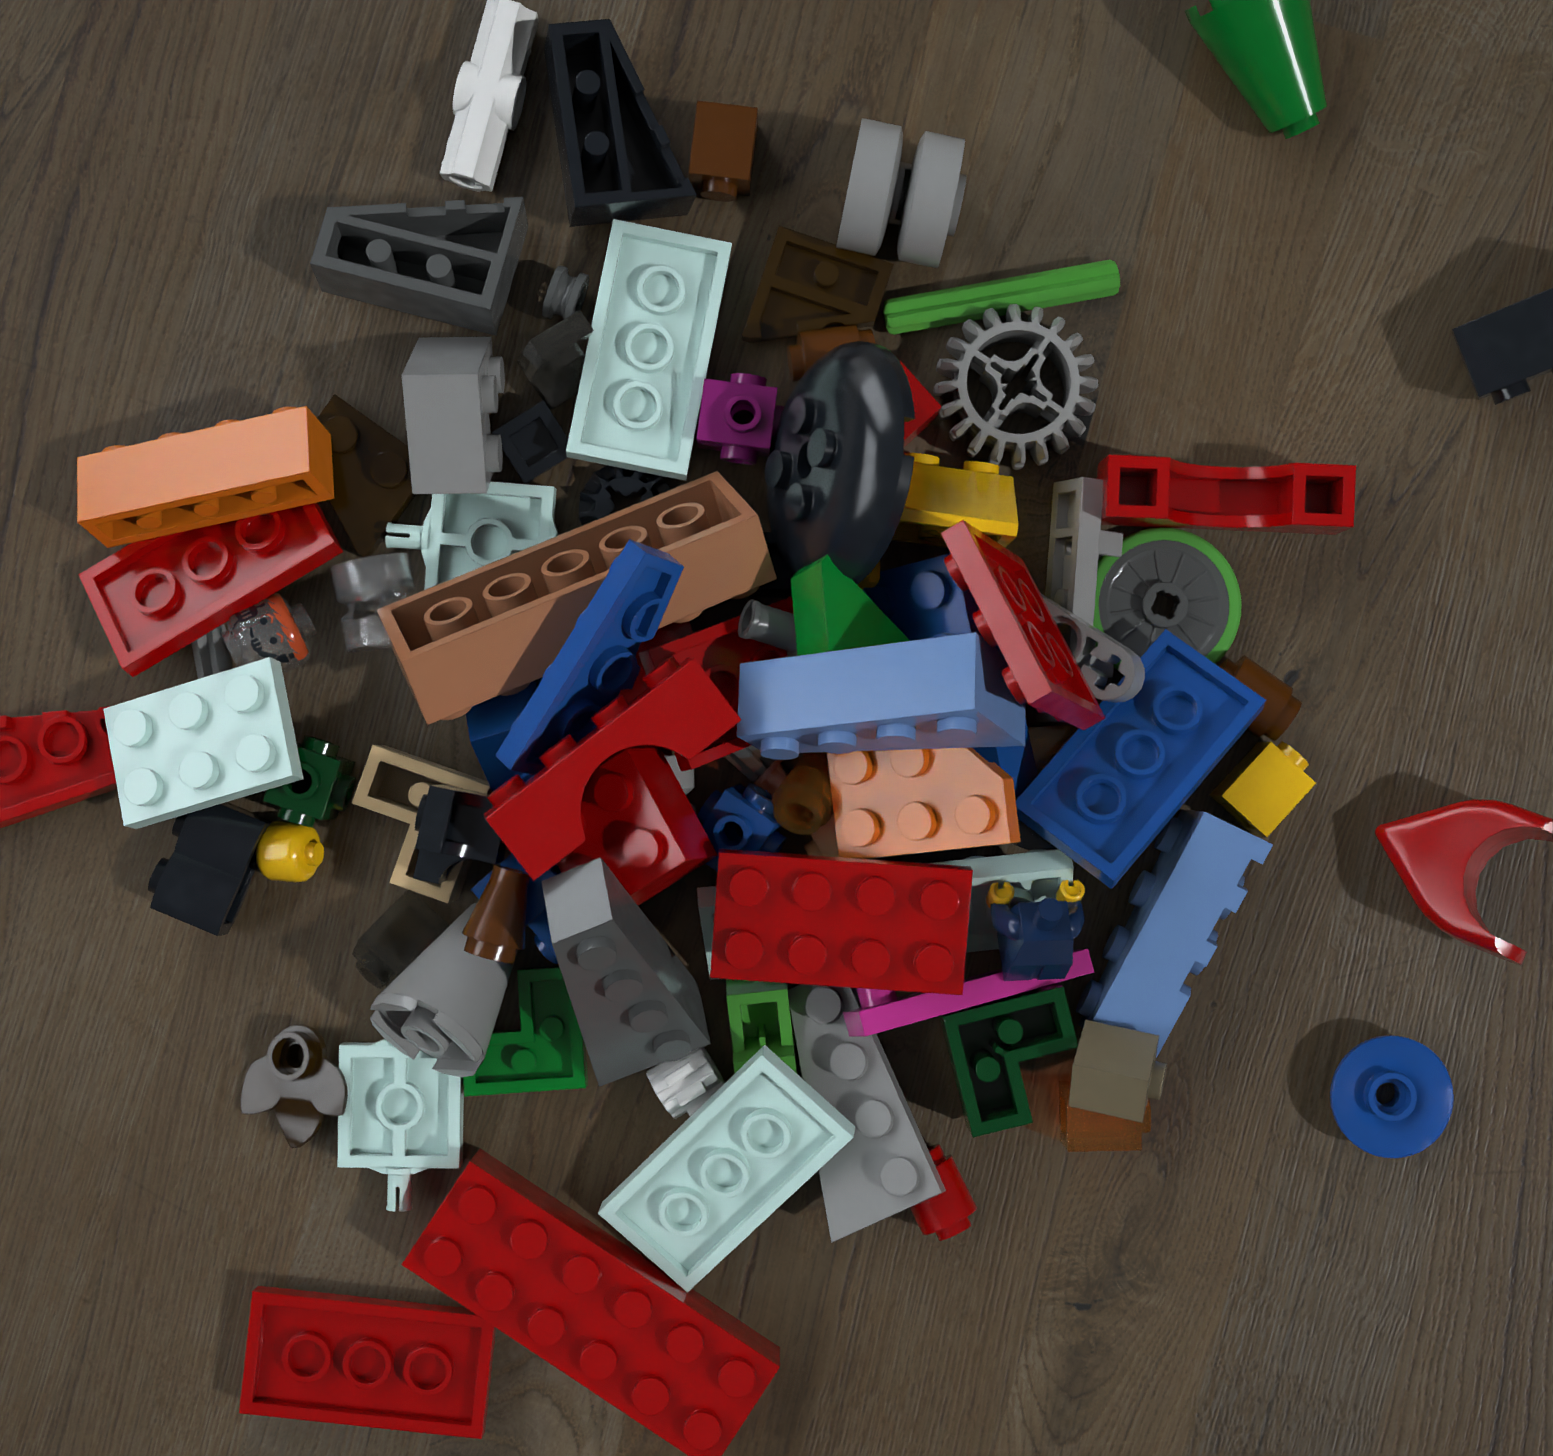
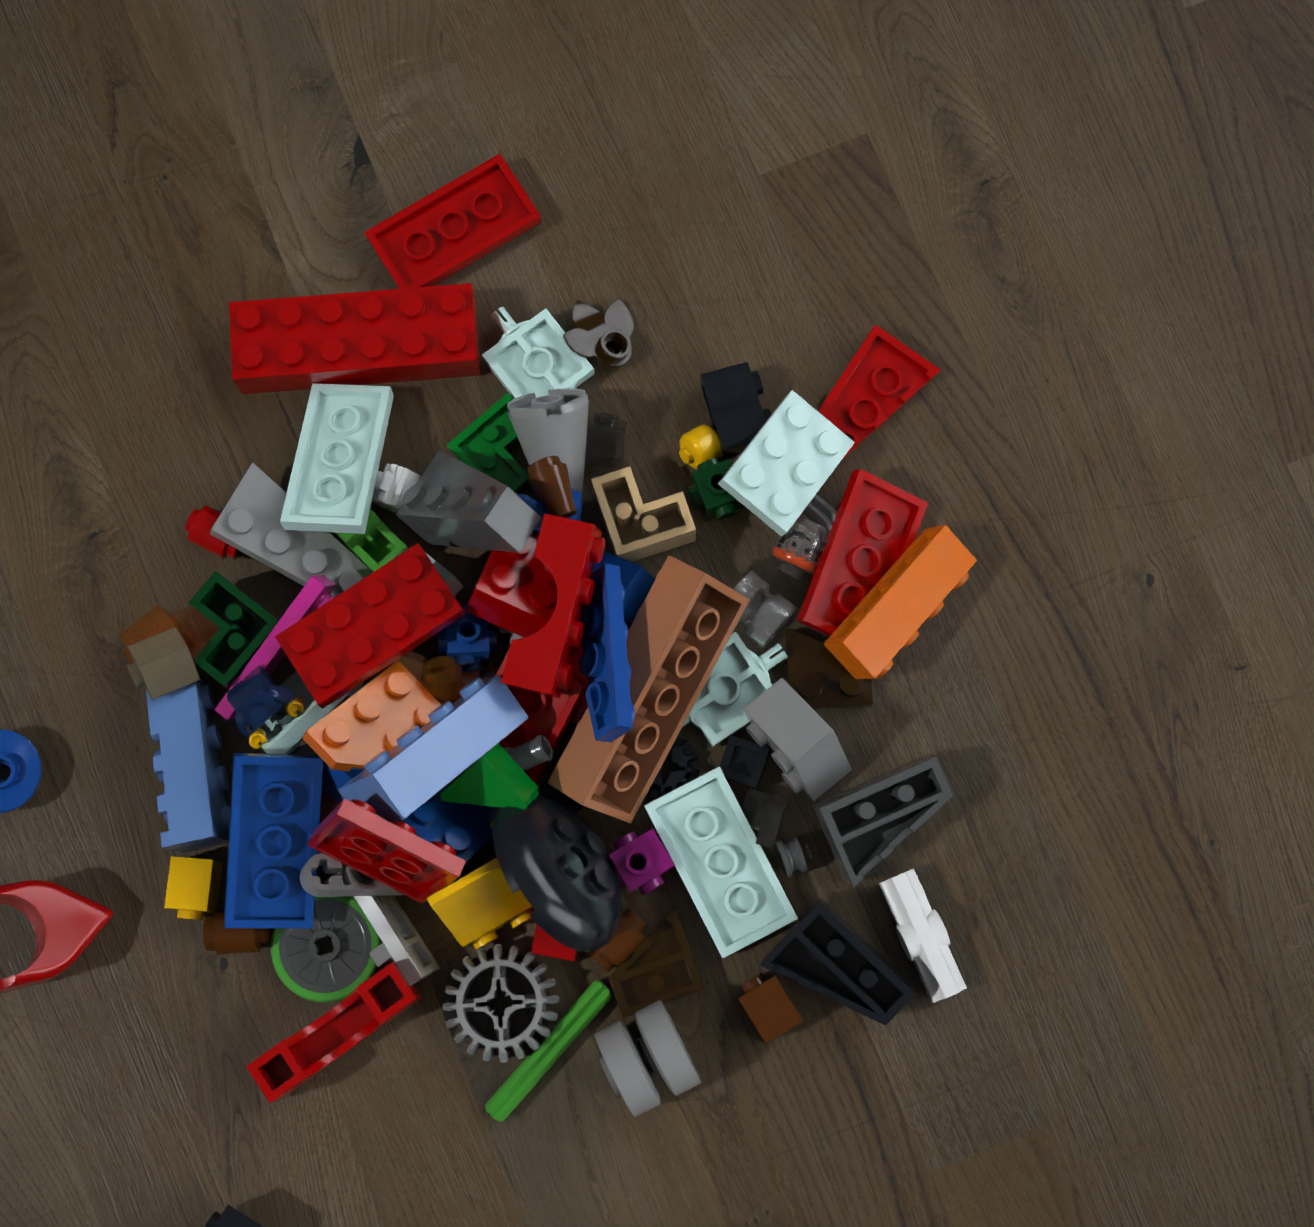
camera: 145 degrees right, 10 degrees down
black brick [413,784,506,884] -> none

